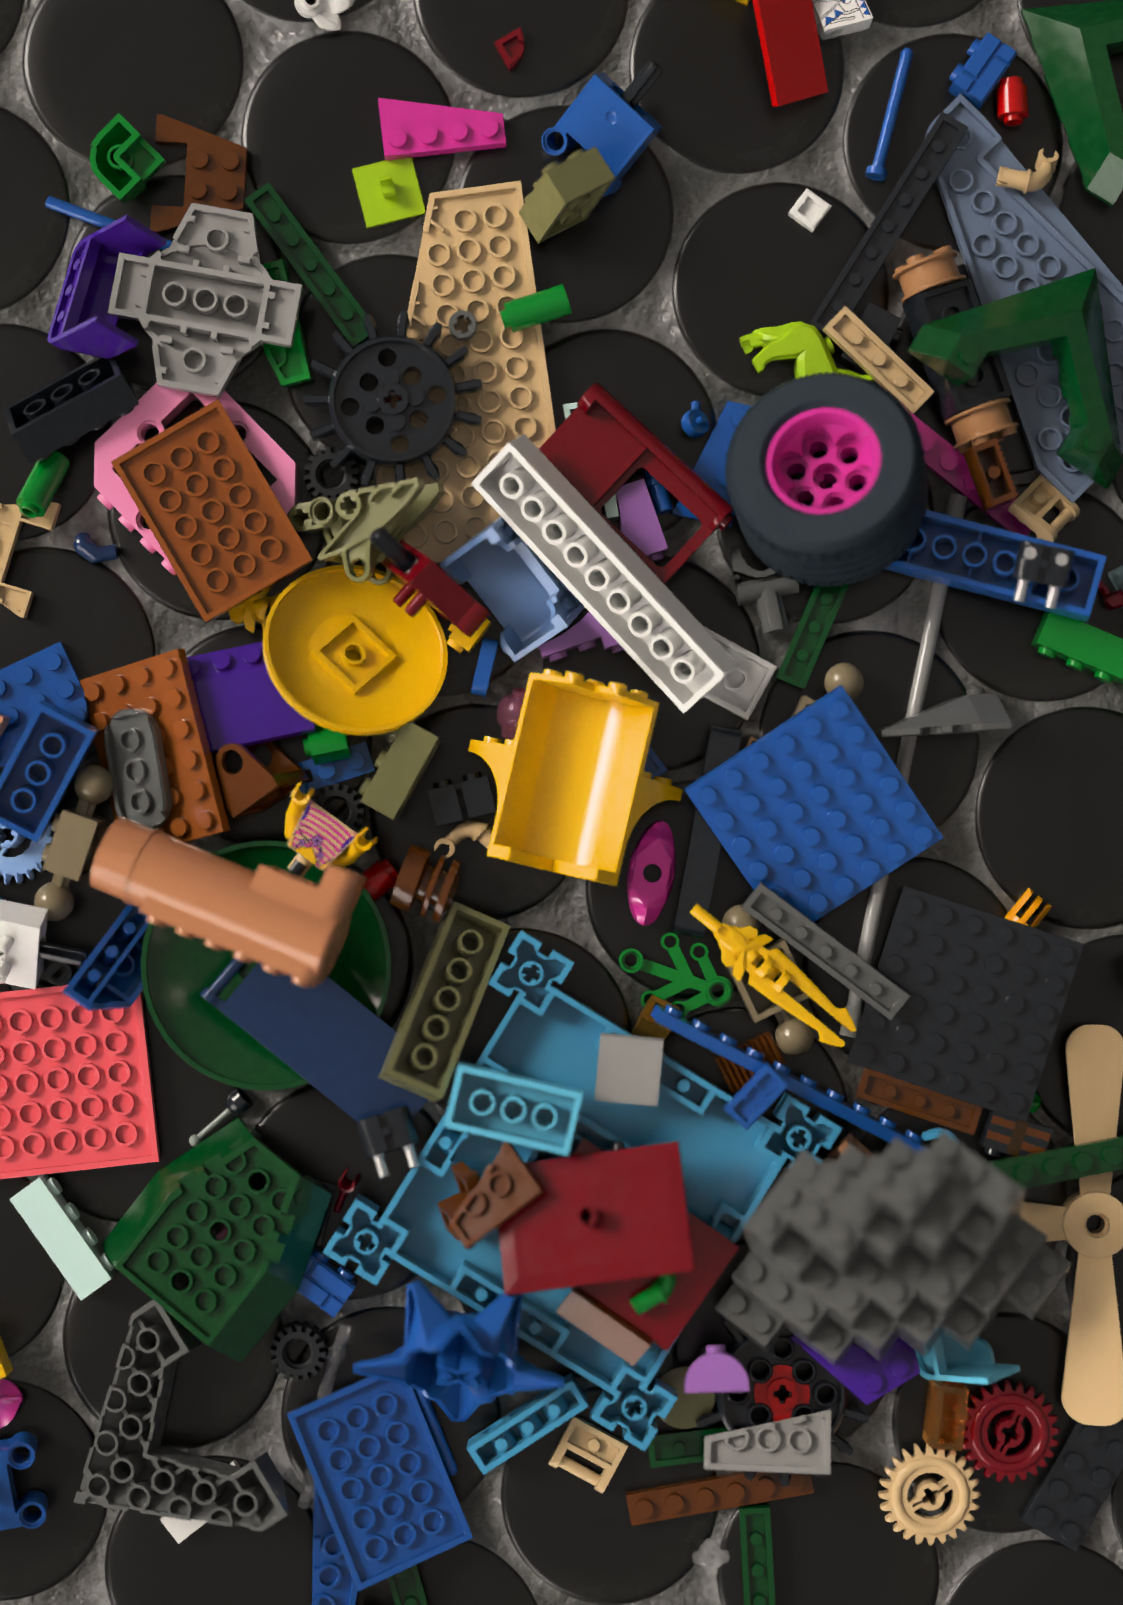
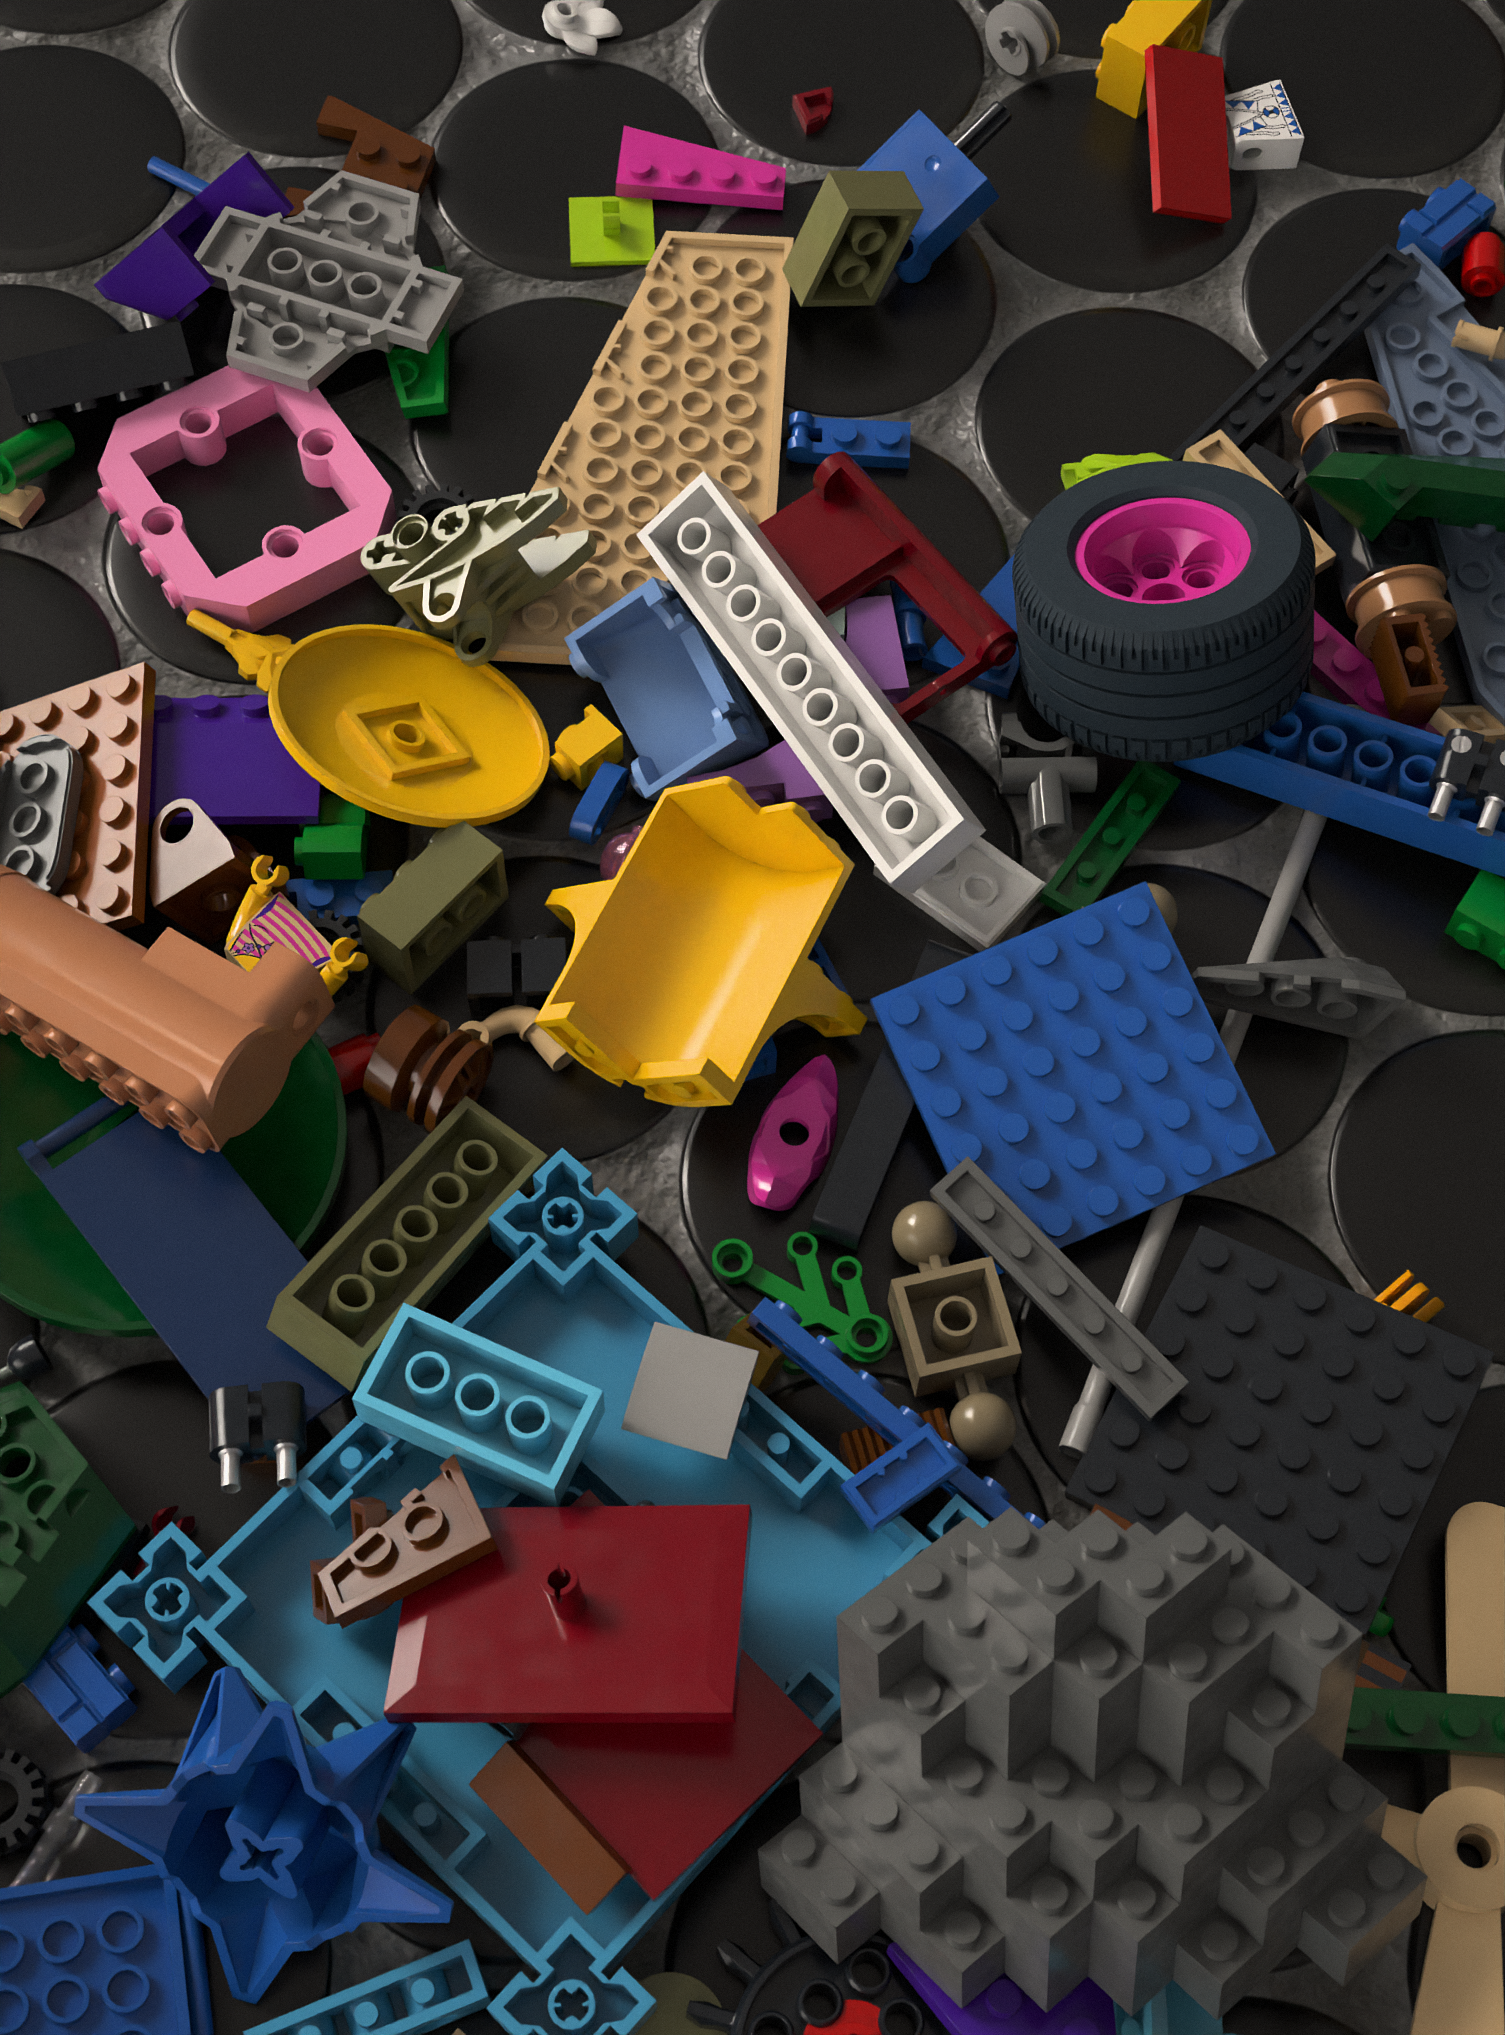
camera: 10 degrees right, 25 degrees down
dark blue arm [73,532,119,563] -> none
green brick [89,113,166,203] -> none
dark orange plate [111,399,314,624] -> none
dark green plate [244,182,378,348] -> none
black gear [303,311,483,488] -> none
dark red piece [369,527,490,638] -> none
dark grey bush [449,310,477,341] -> none
green brick [499,284,572,333] -> none
green piece [630,1274,677,1316] -> none
blue piece [681,401,709,438] -> none
medium lavender brick [685,1344,749,1393] -> none
yellow sword [689,903,856,1047] -> none
white tile [788,188,831,233] -> none
blue bar [865,48,913,181] -> none
none -> blue plate [786,411,911,469]

